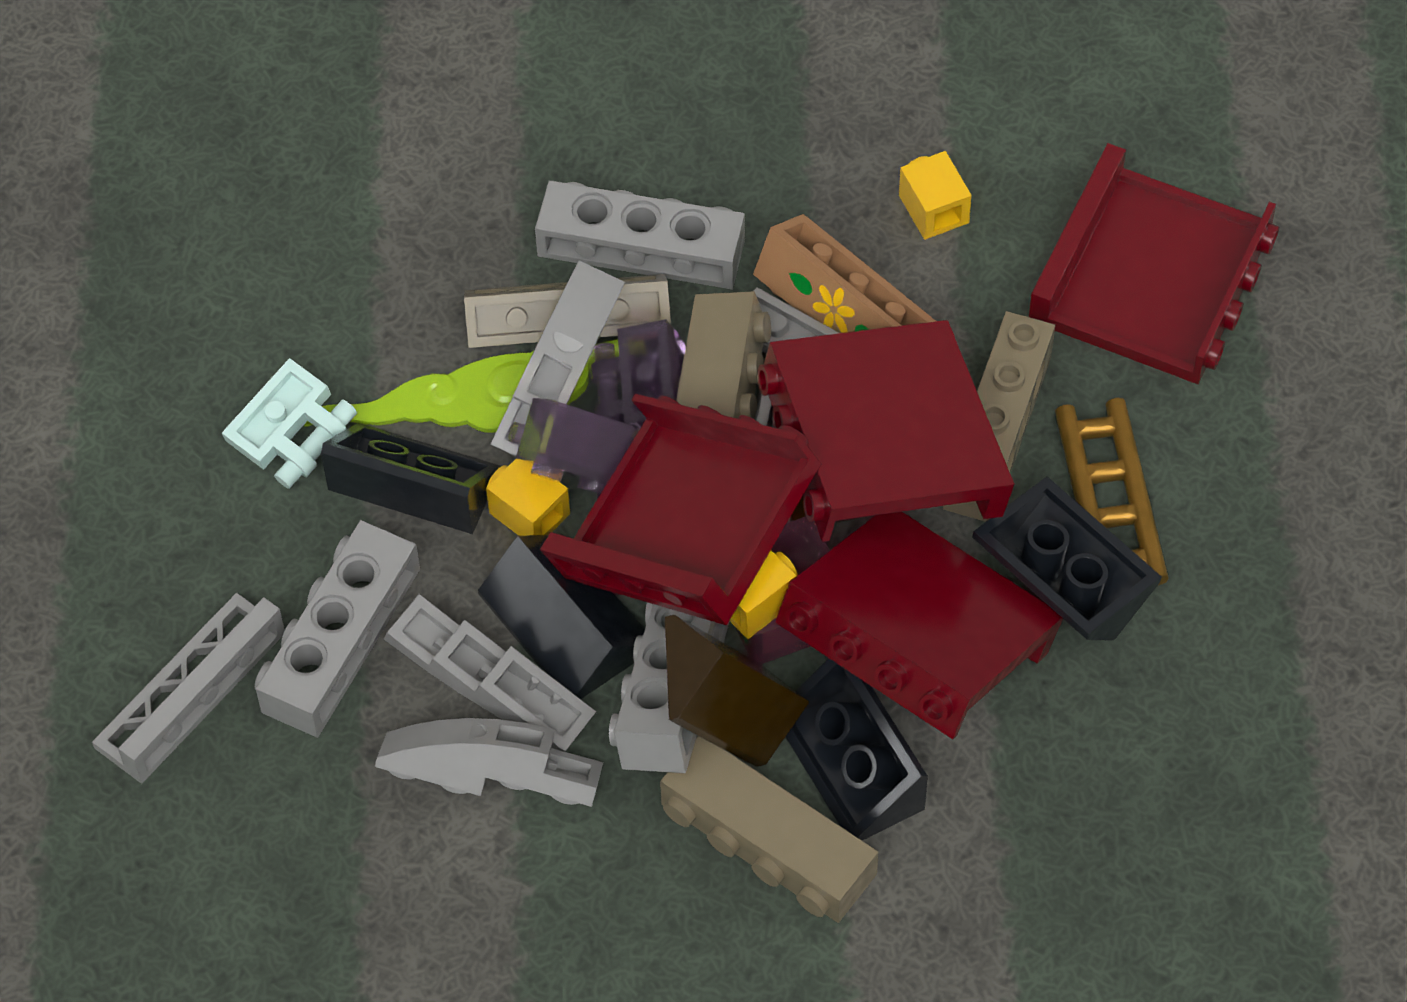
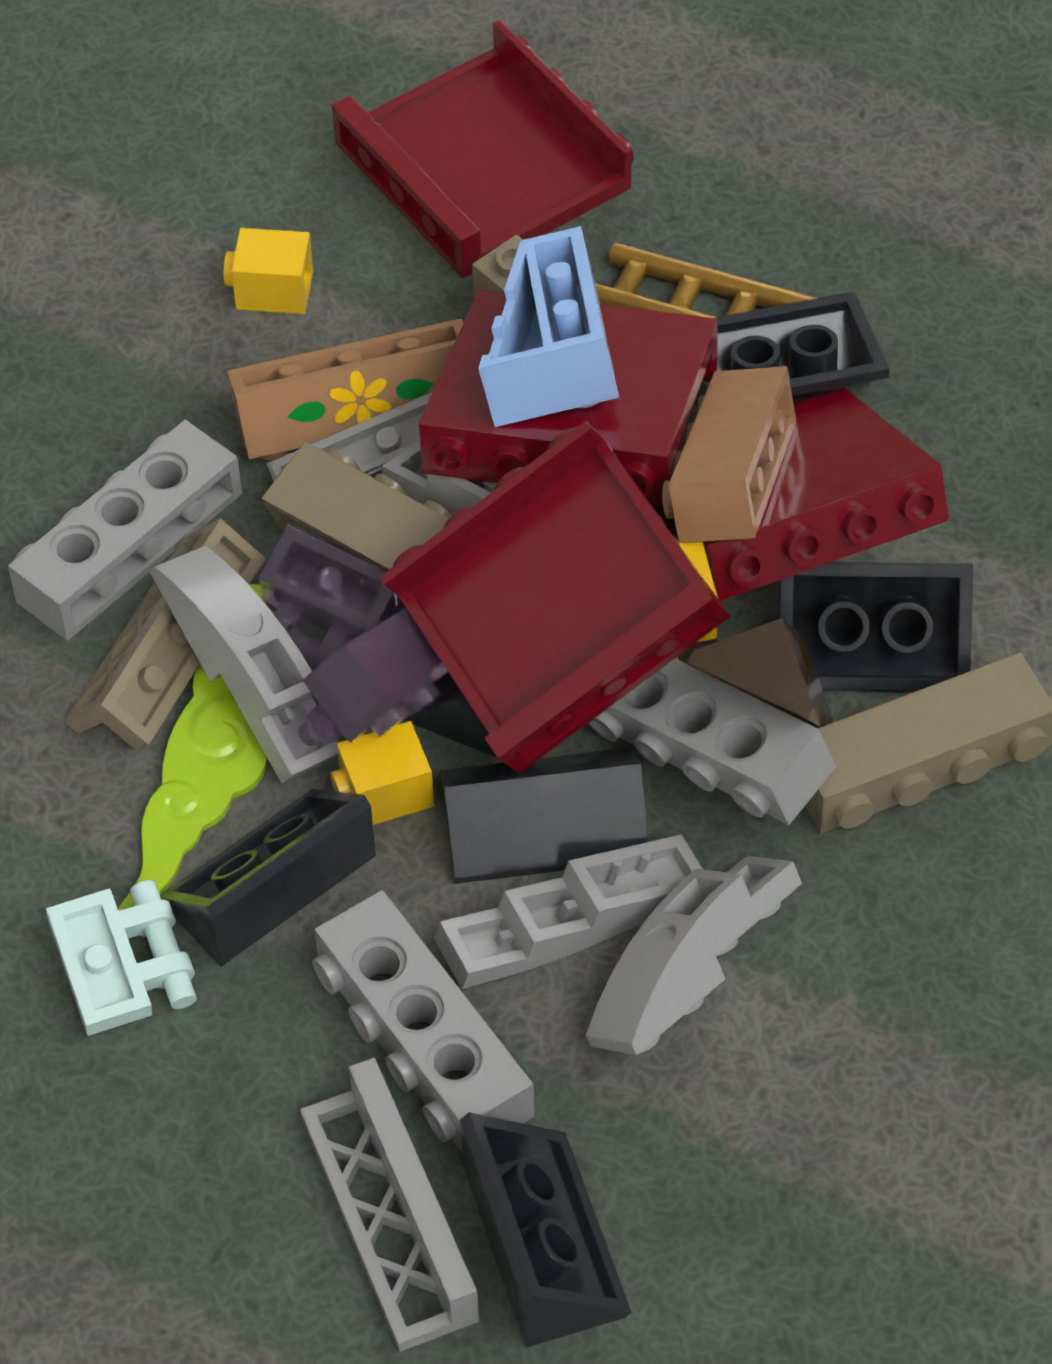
camera: 60 degrees left, 5 degrees down
none -> black slope [460,1112,632,1348]
none -> light blue wedge [478,226,619,427]
none -> medium nougat brick [662,366,796,543]

